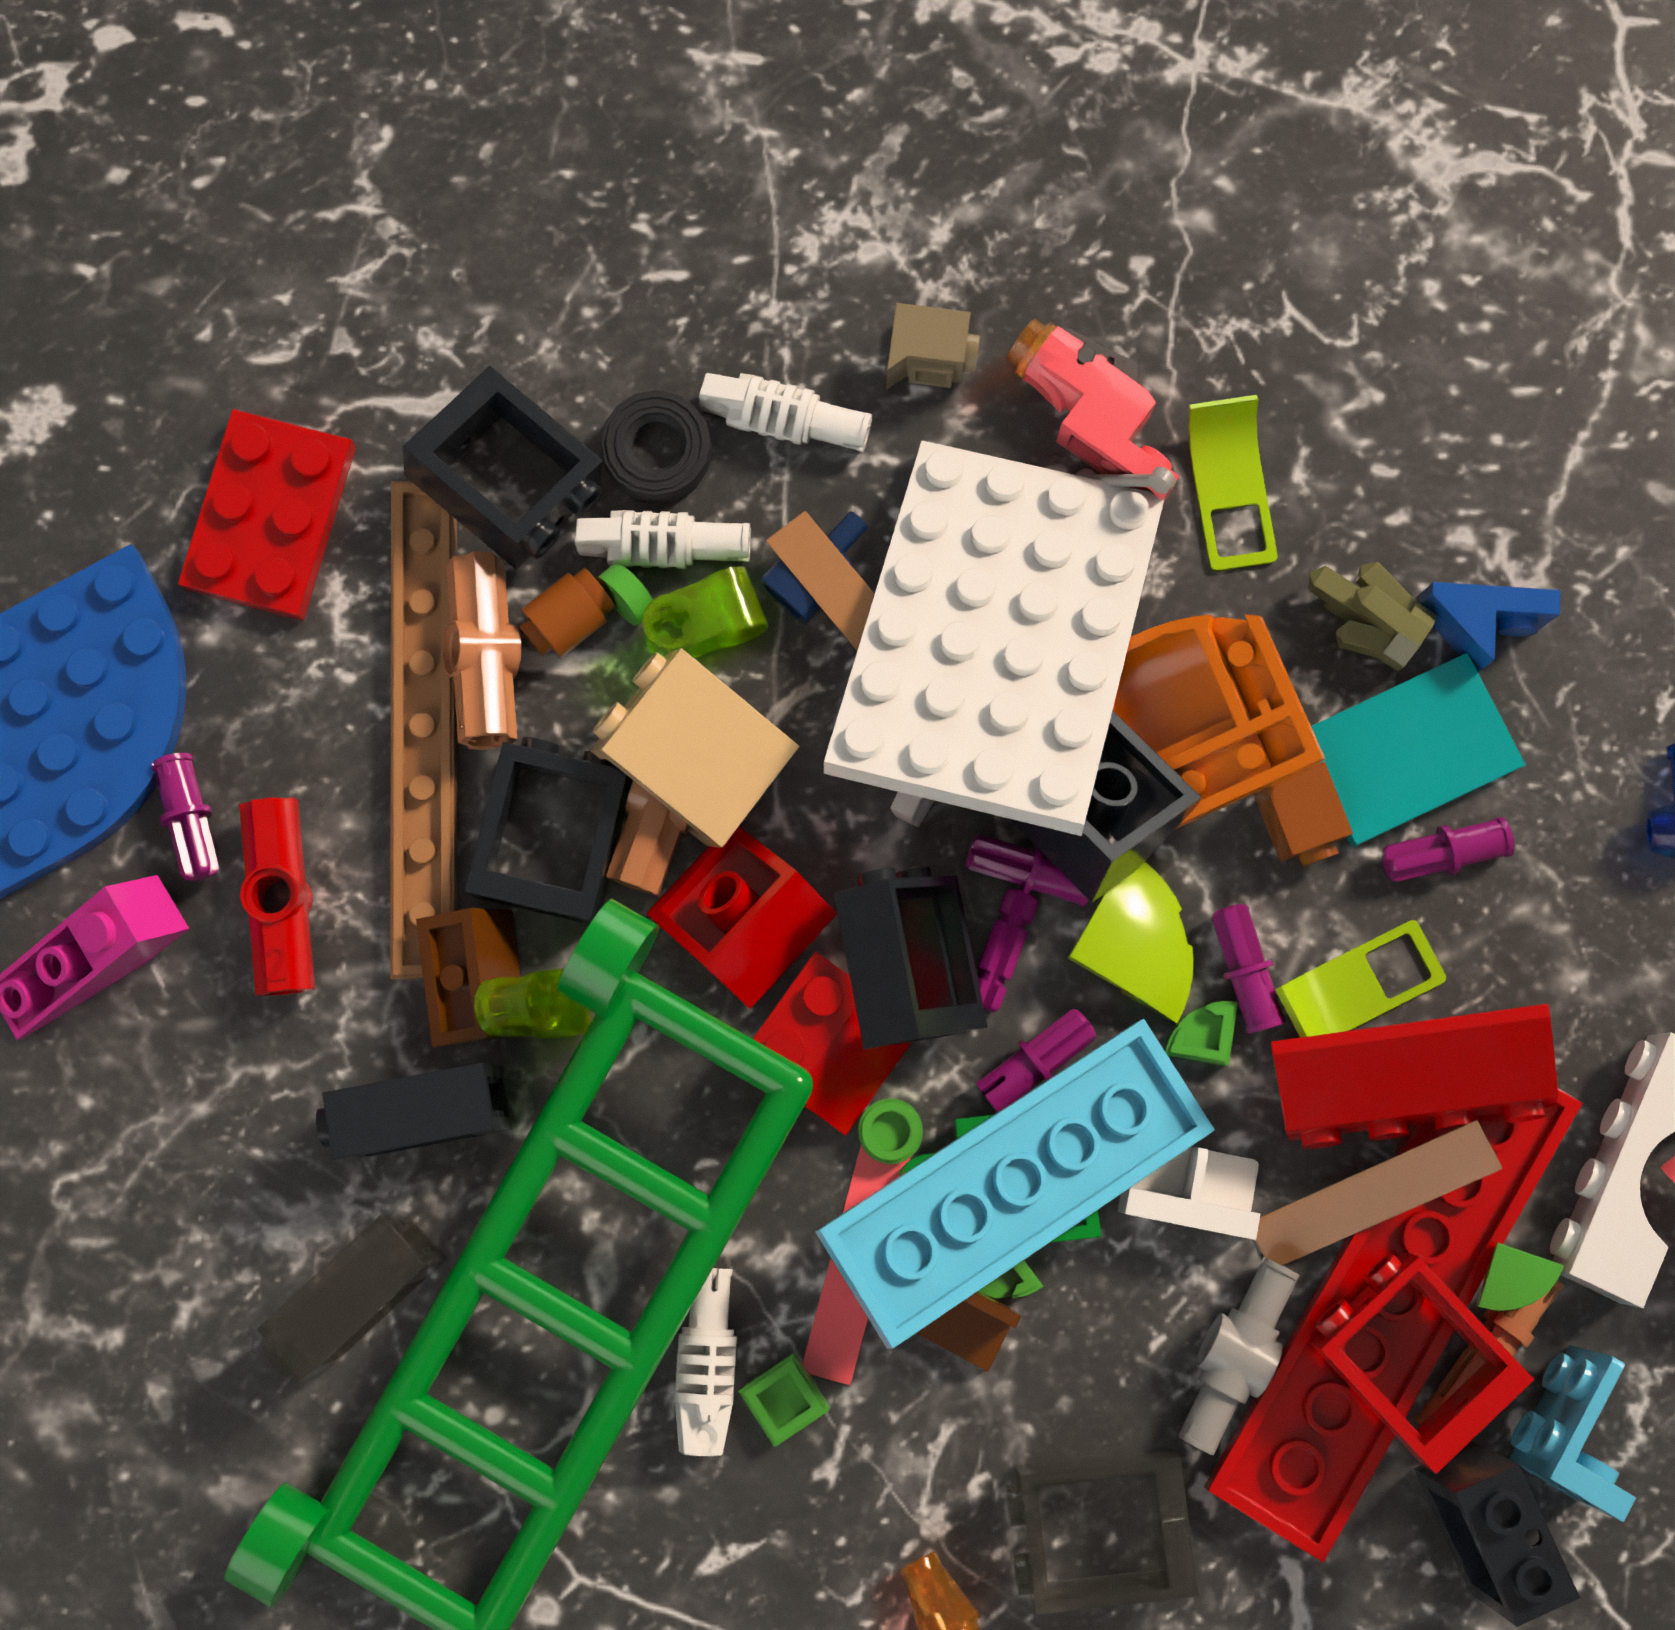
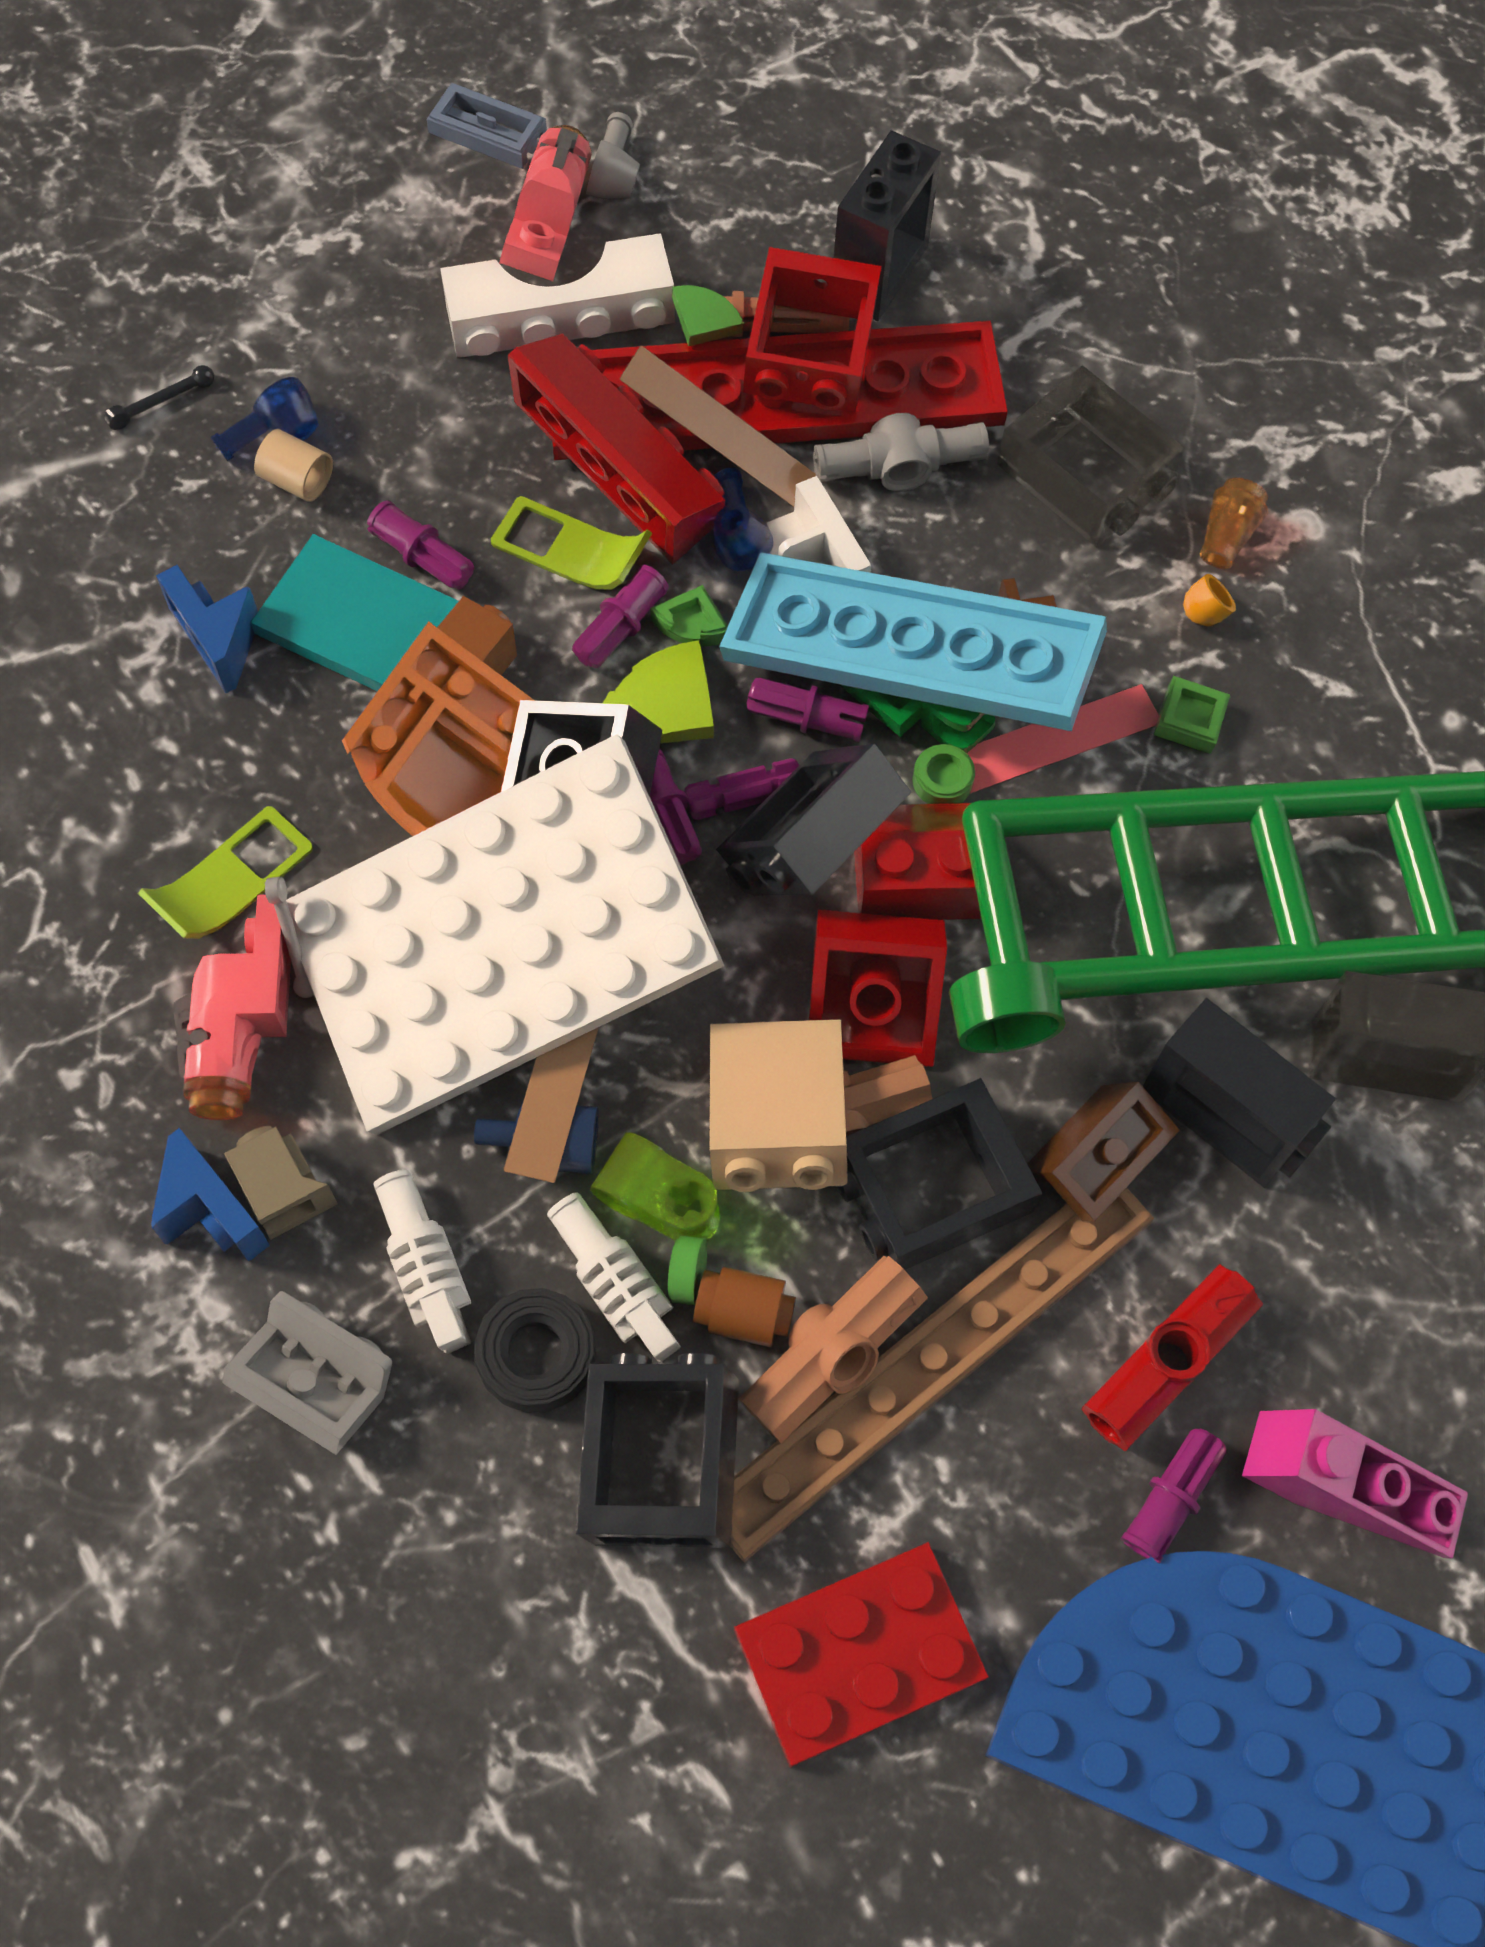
camera: 130 degrees left, 15 degrees down
clear neon green piece [474,968,592,1039] -> none
white hinge [675,1268,737,1456] -> none
olive rock [1308,562,1438,671] -> none
medium azure bracket [1509,1345,1636,1522] -> none
none -> blue slope [151,1128,270,1262]
none -> light grey bracket [222,1291,392,1455]
none -> tan beam [254,429,333,502]
none -> clear blue bar [713,468,773,571]
none -> light orange hinge [1183,574,1236,626]

